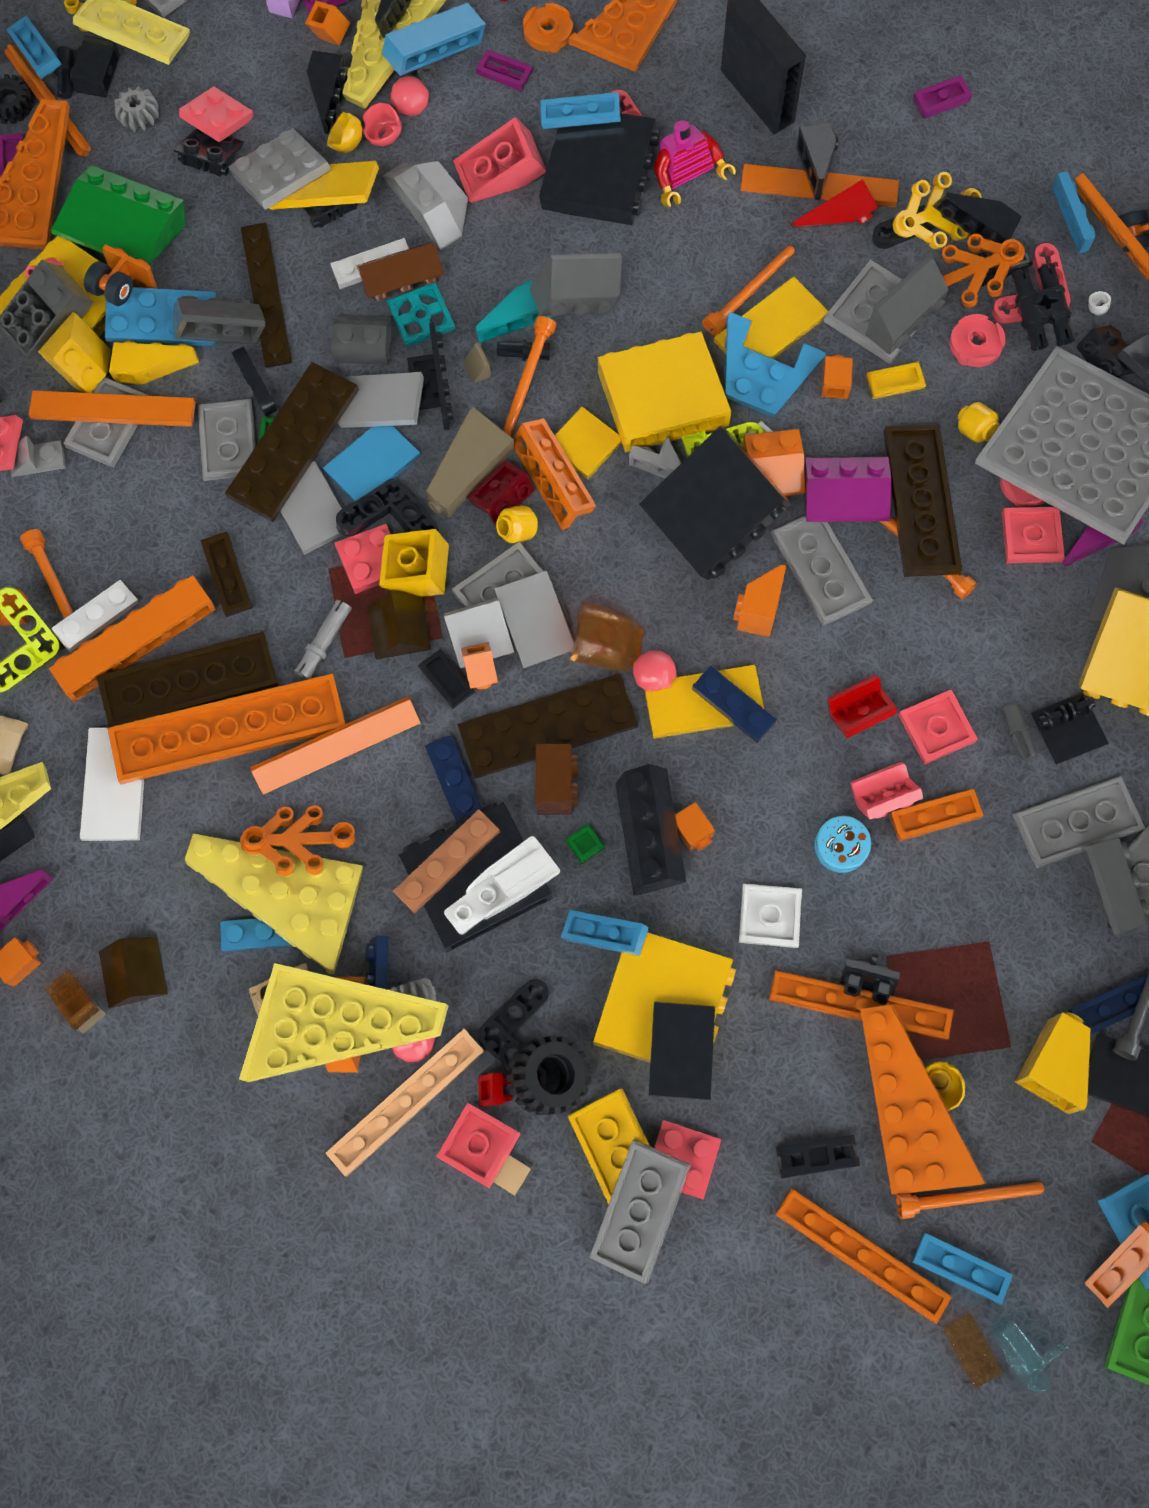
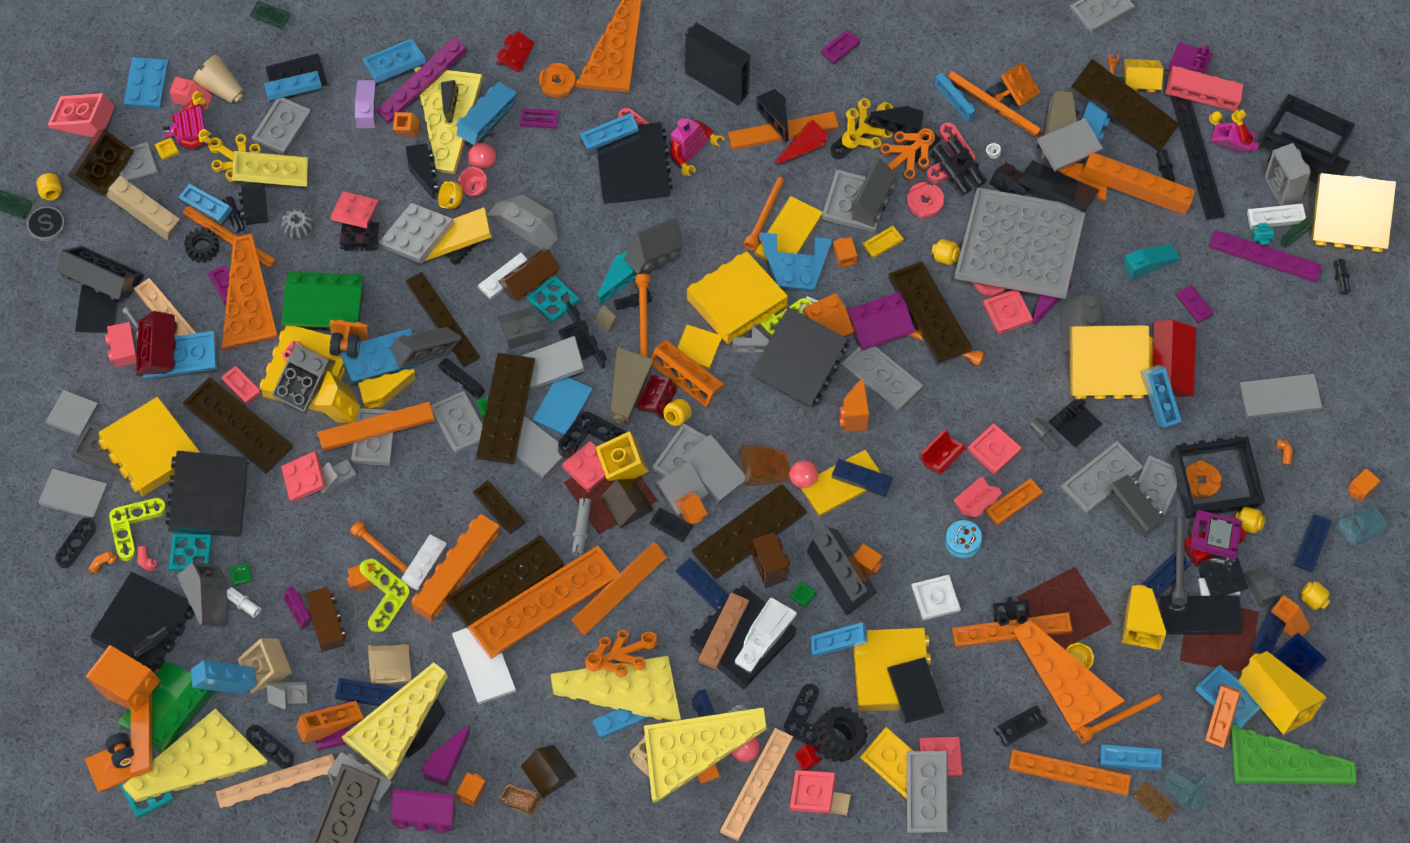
camera: 25 degrees left, 10 degrees down
coral slope [453,117,546,203] -> none

